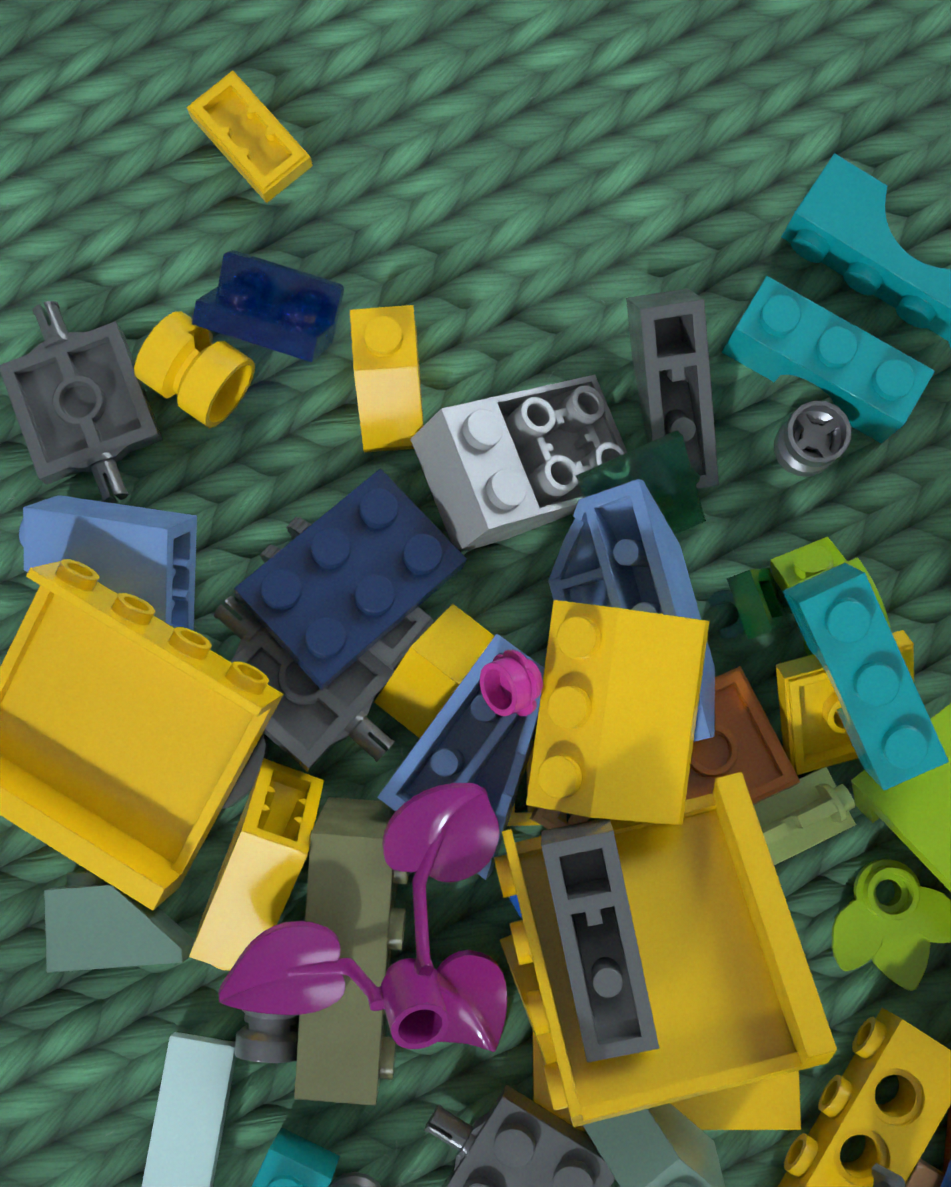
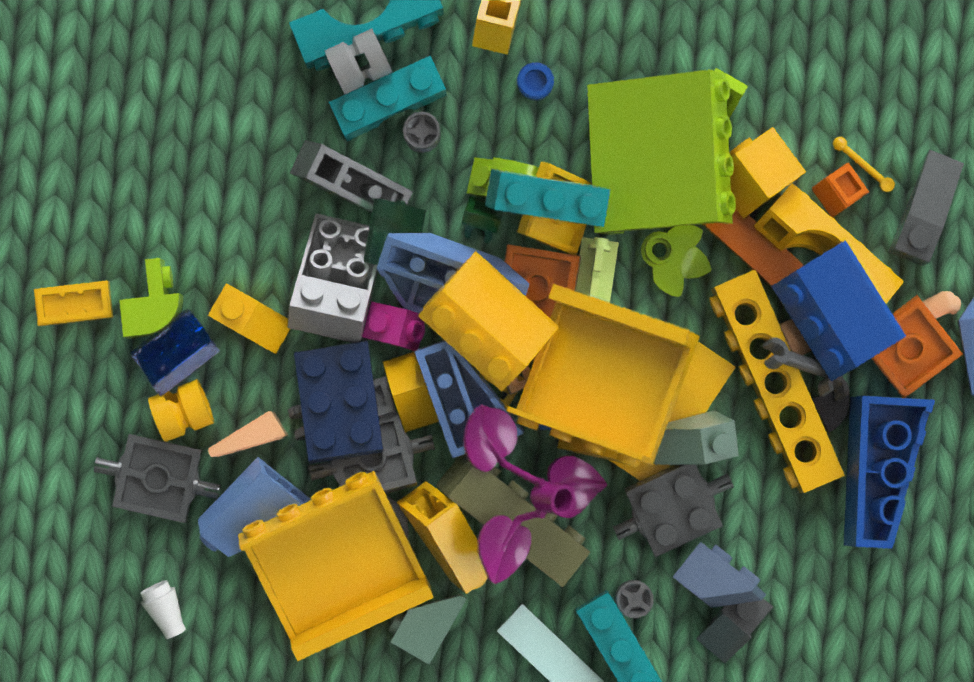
camera: 55 degrees left, 5 degrees up
flat silver wheel [234,1010,299,1063] -> none
dark pink plate [480,649,543,716] -> none
dark grey slope [541,819,660,1063] -> none
none -> lime brick [119,258,183,339]
none -> light nougat slope [208,411,288,457]
none -> light grey wheel [325,28,392,94]
none -> dark pink bracket [362,301,425,351]

